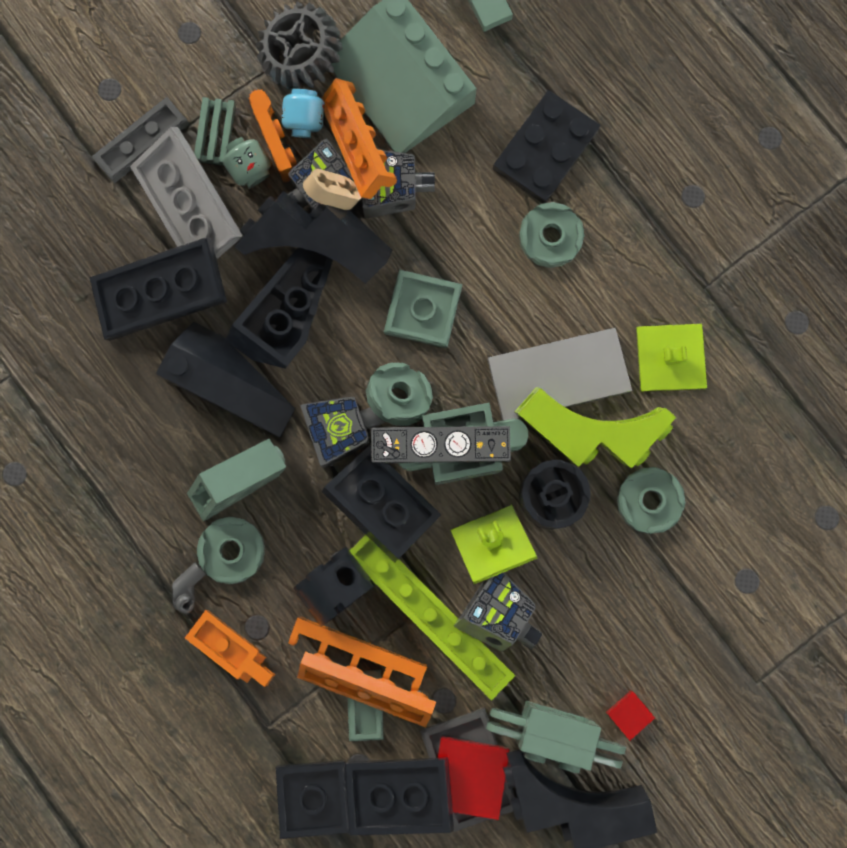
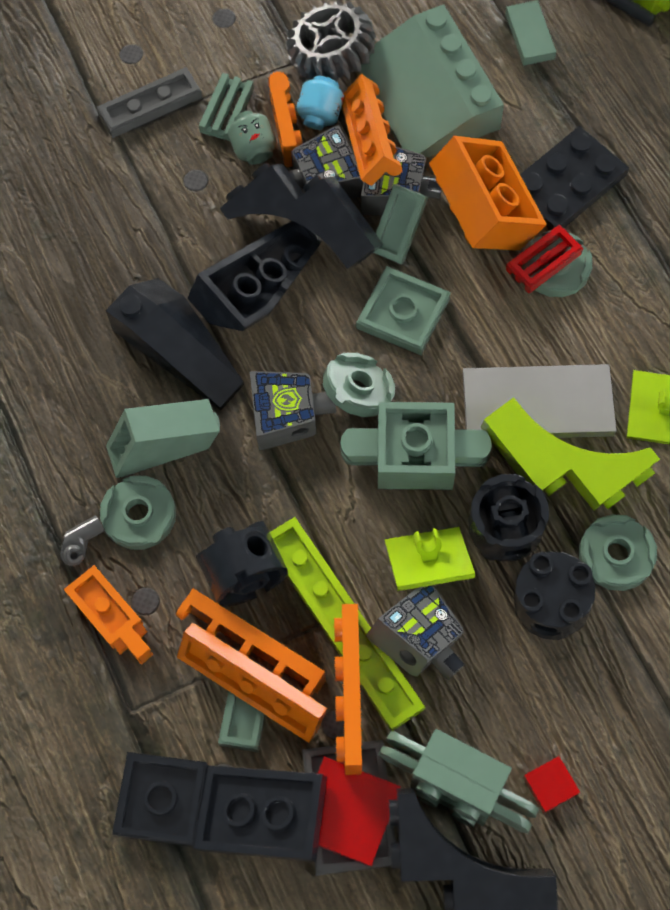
camera: 15 degrees right, 15 degrees down
black tile [90,237,227,341] -> none
light grey tile [130,127,243,259] -> none
tan beam [303,169,362,210] -> none
black plate [322,445,441,563] -> none
tile [371,426,511,463] -> none
none -> orange plate [334,604,362,775]
none -> sand green tile [374,184,429,264]
none -> orange brick [429,136,547,251]
none -> red tile [505,224,583,294]
none -> black brick [514,551,595,640]

